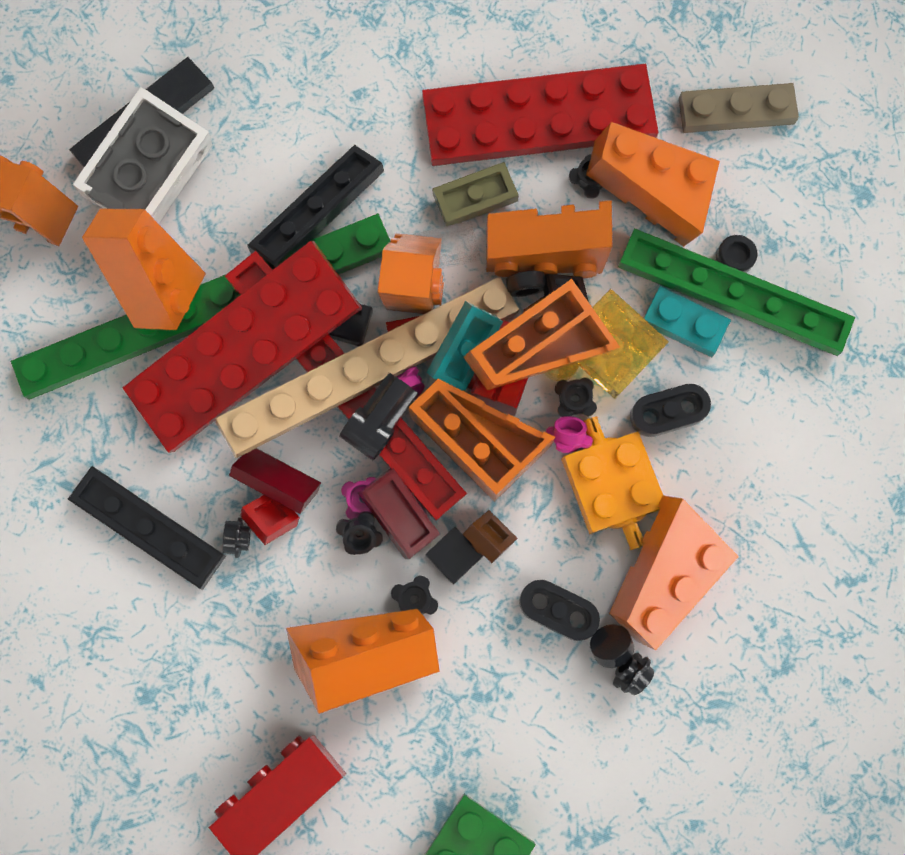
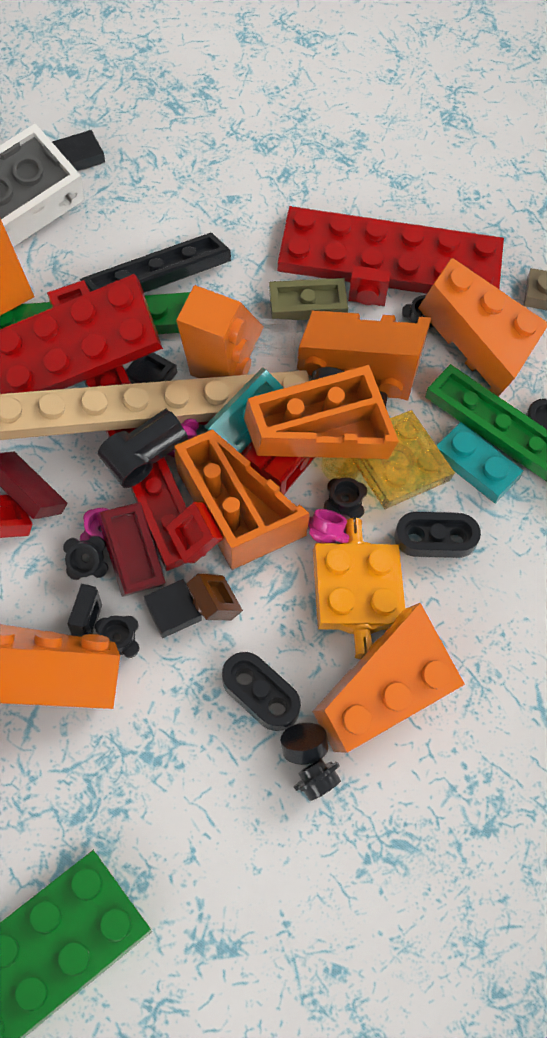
camera: 15 degrees right, 15 degrees down
none -> black tile [67,583,102,637]
none -> red plate [166,502,224,563]
none -> red plate [348,265,391,307]

